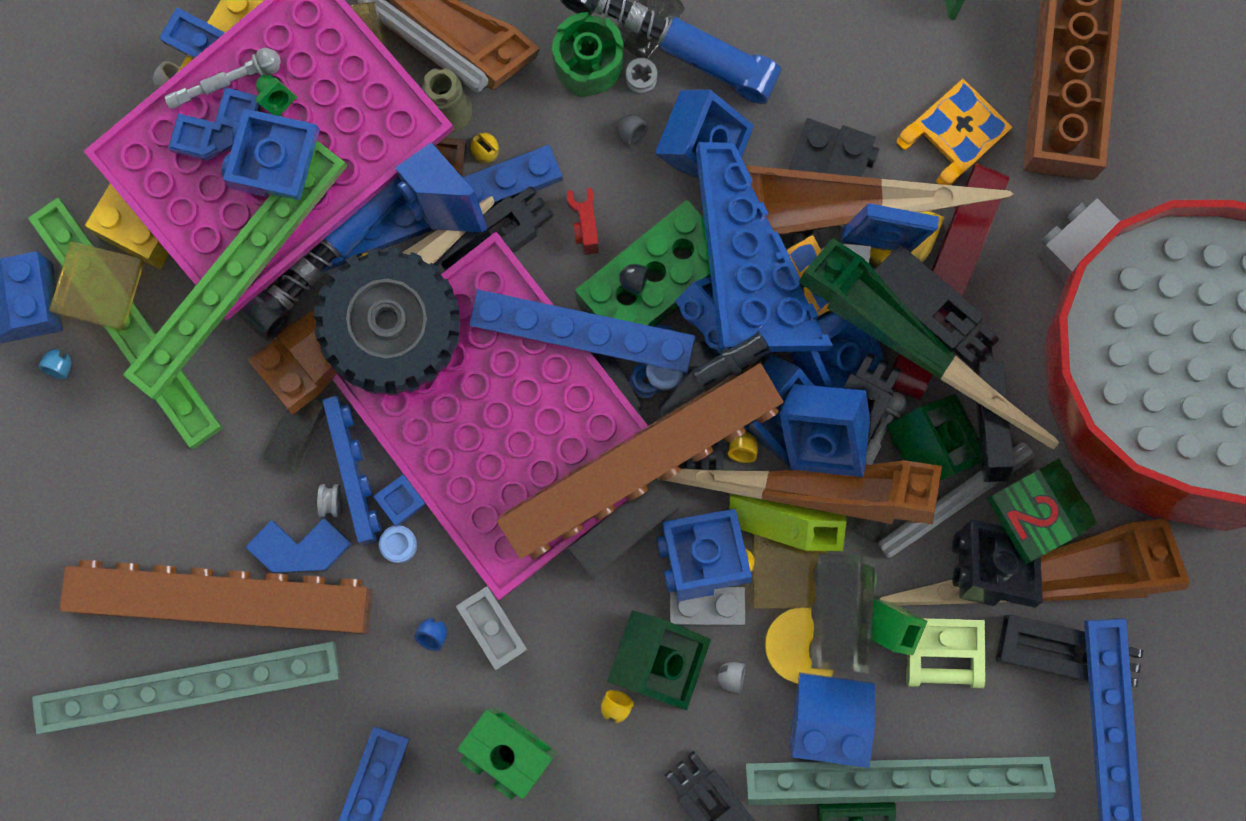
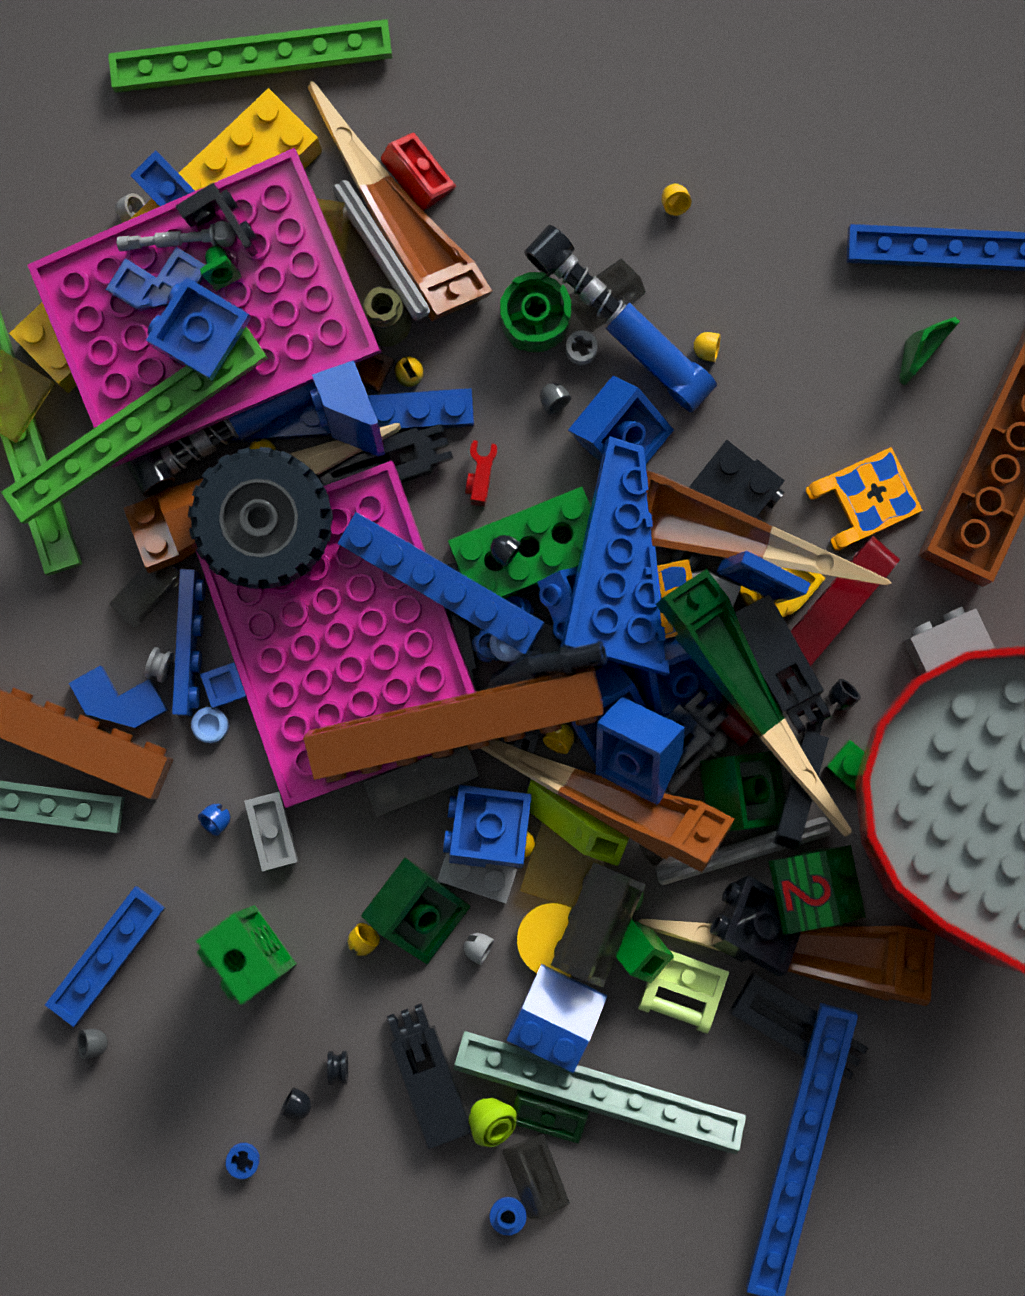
camera: 20 degrees right, 5 degrees up
none -> black bracket [175,182,258,256]
none -> yellow hinge [694,332,721,362]
none -> green plate [825,740,864,791]
none -> black hinge [828,679,861,711]

